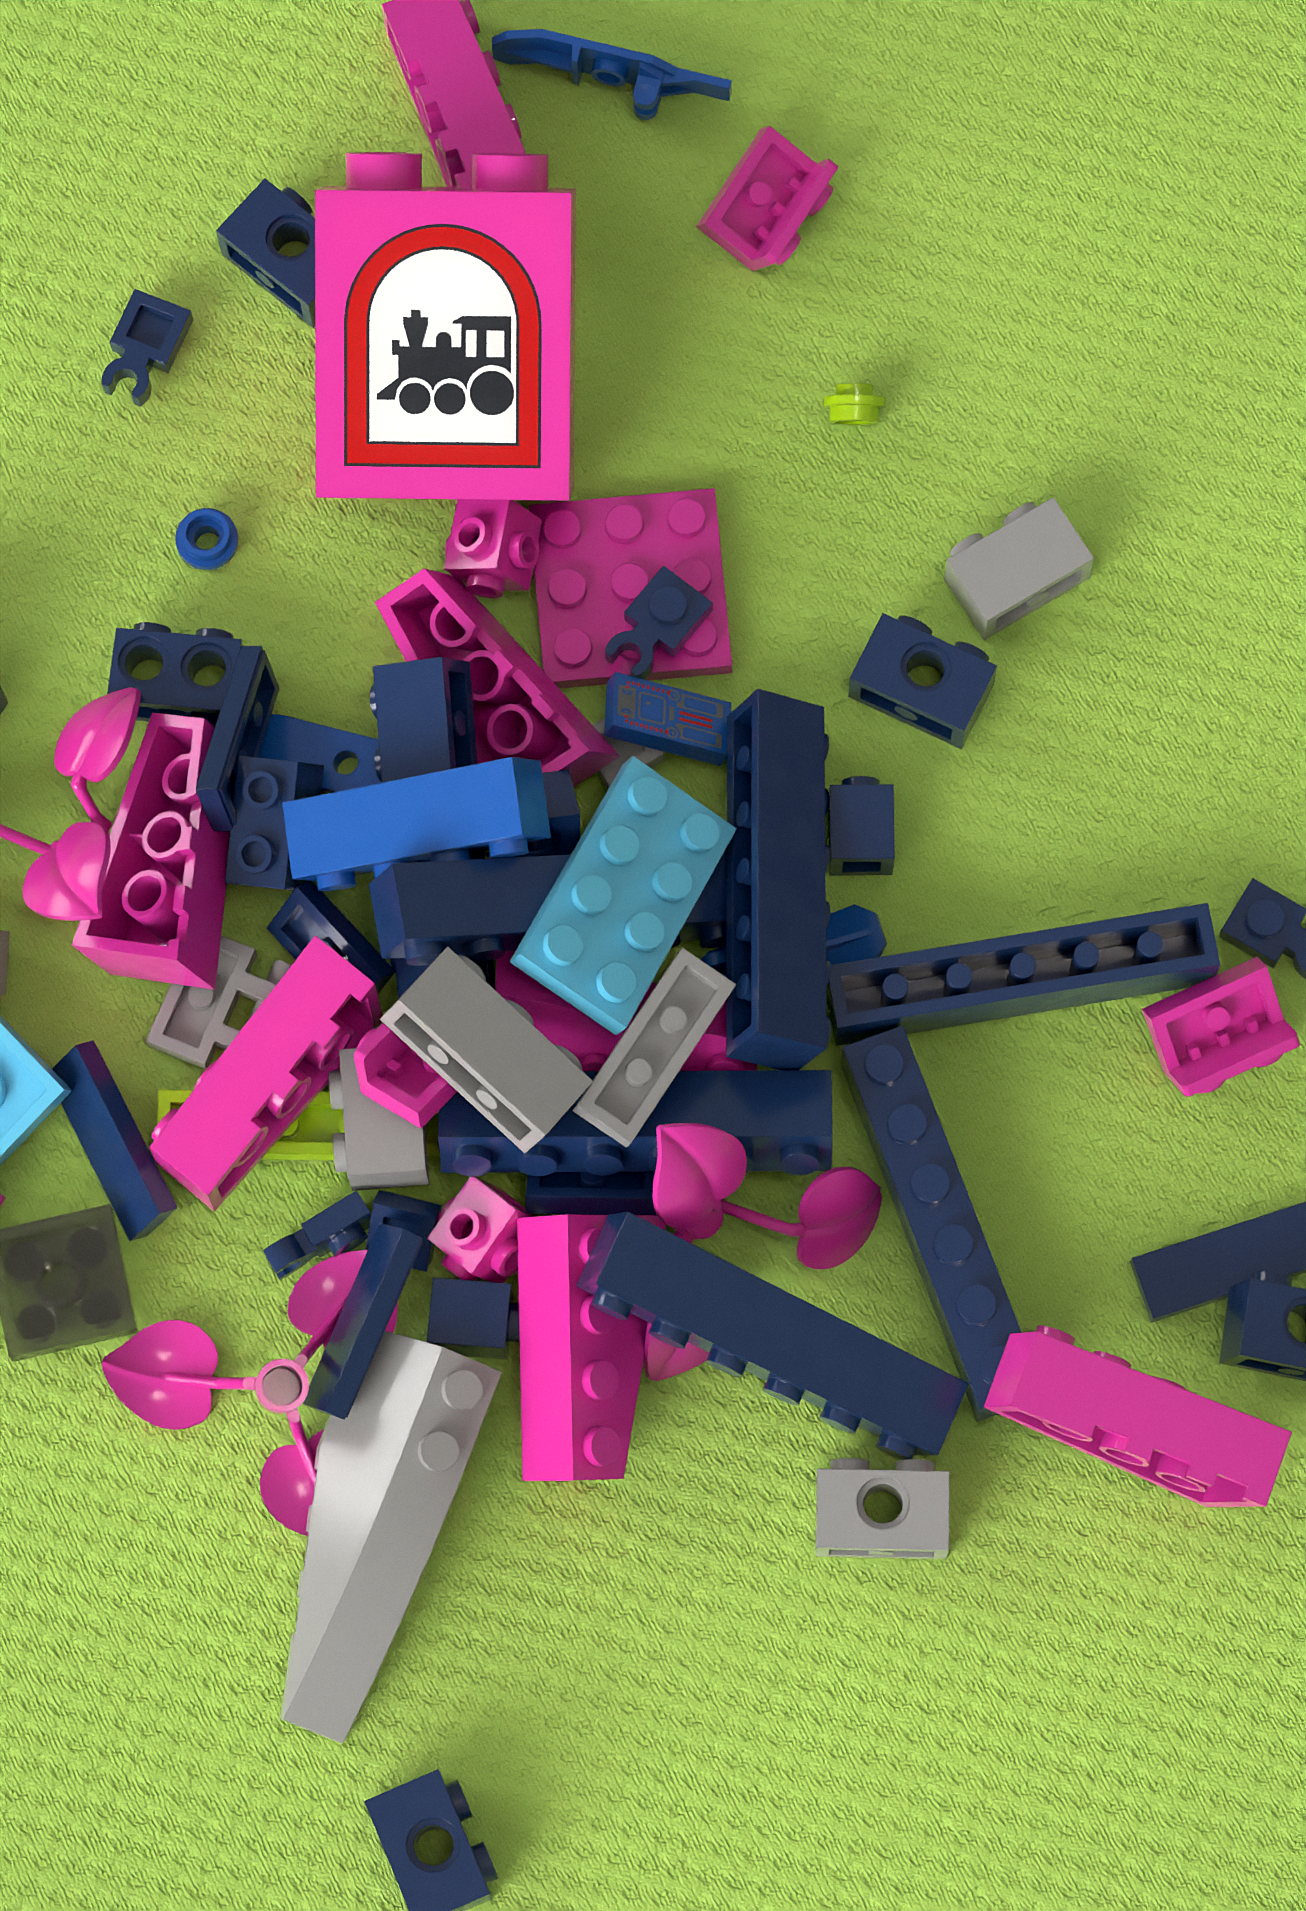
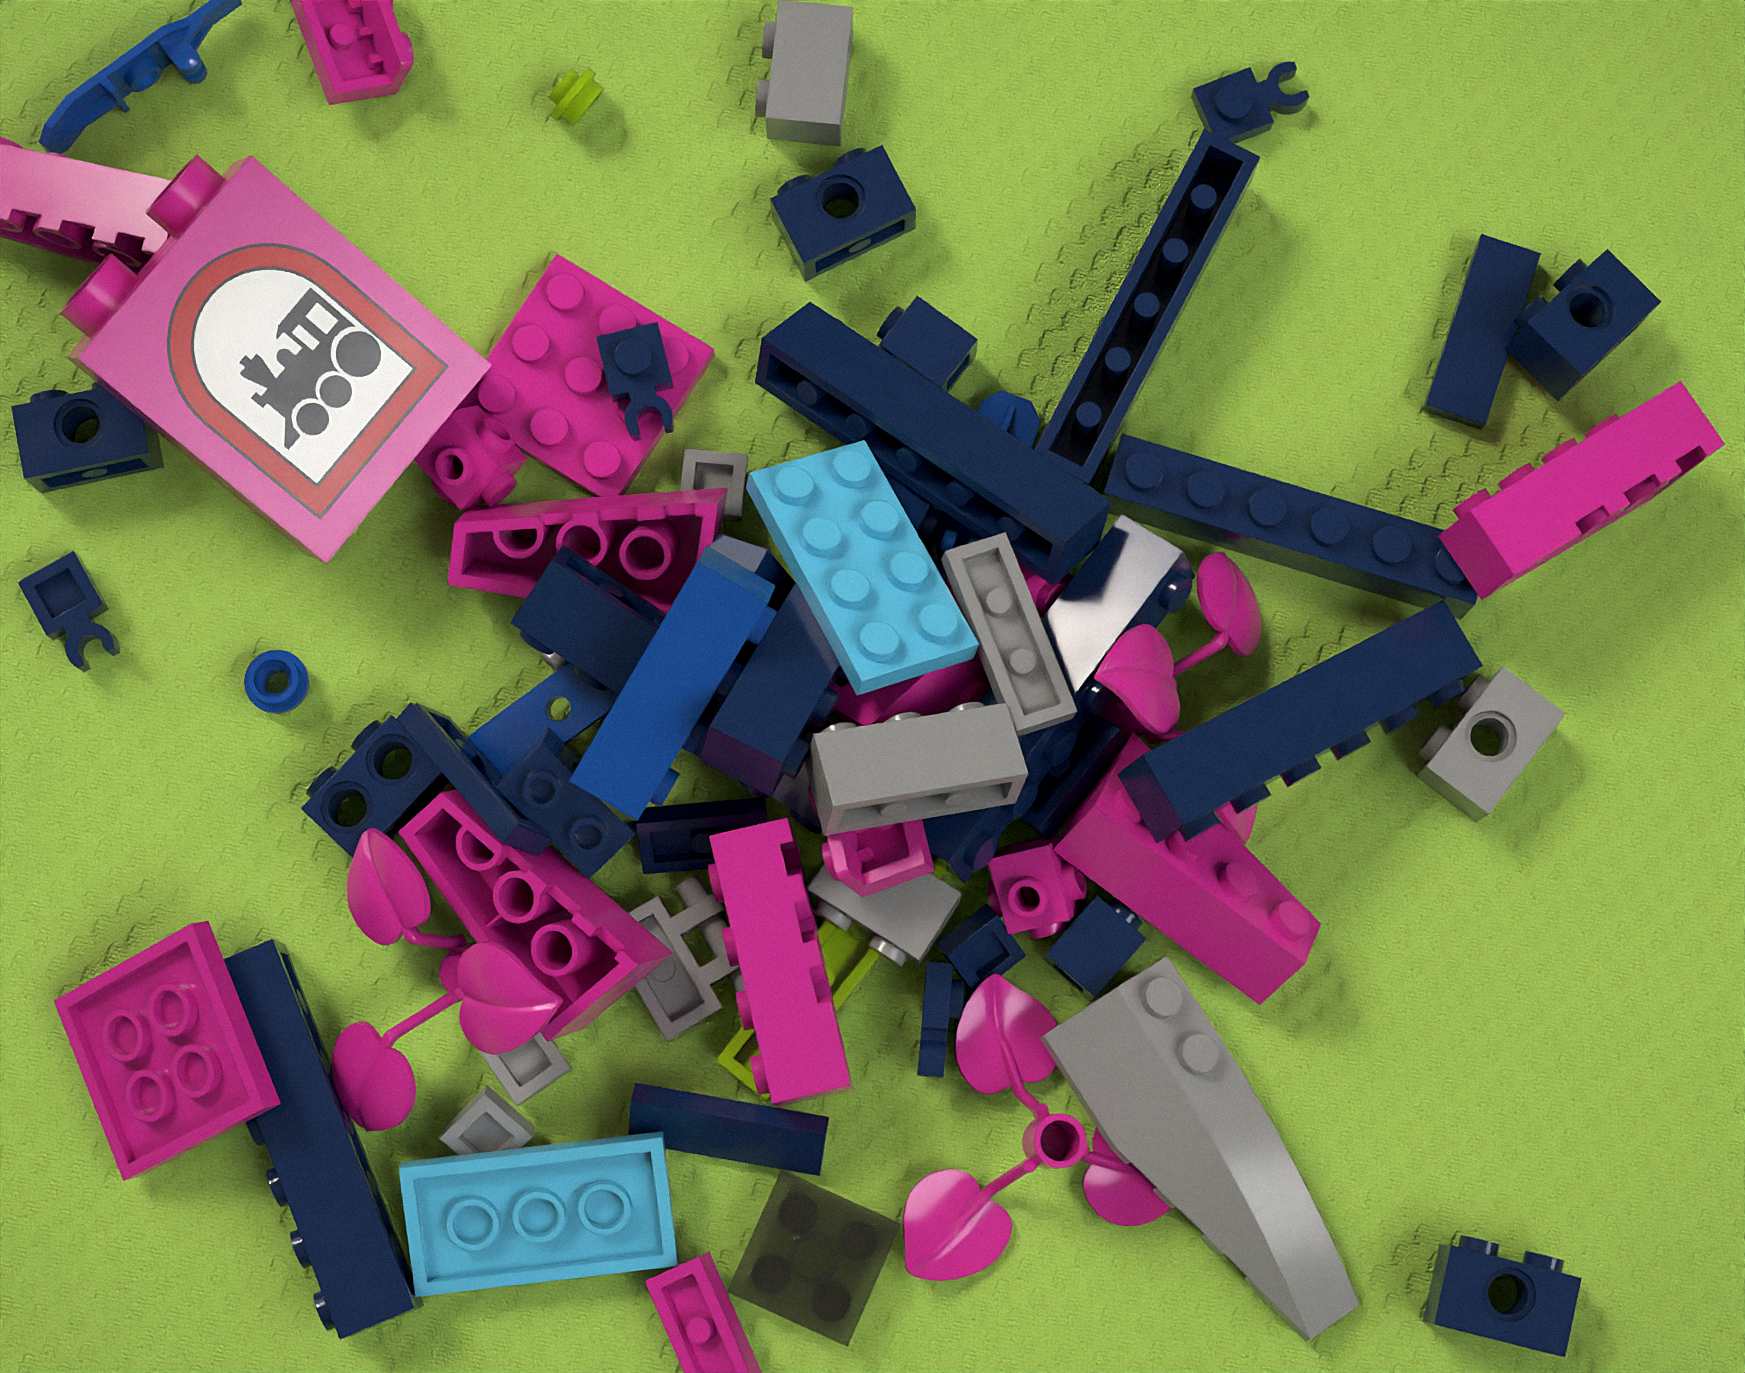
camera: 55 degrees left, 5 degrees up
dark blue tile [302,1223,423,1420] -> none
blue tile [604,672,731,766] -> none
dark pink bracket [1142,956,1300,1097] -> none
none -> light grey plate [480,1032,572,1106]

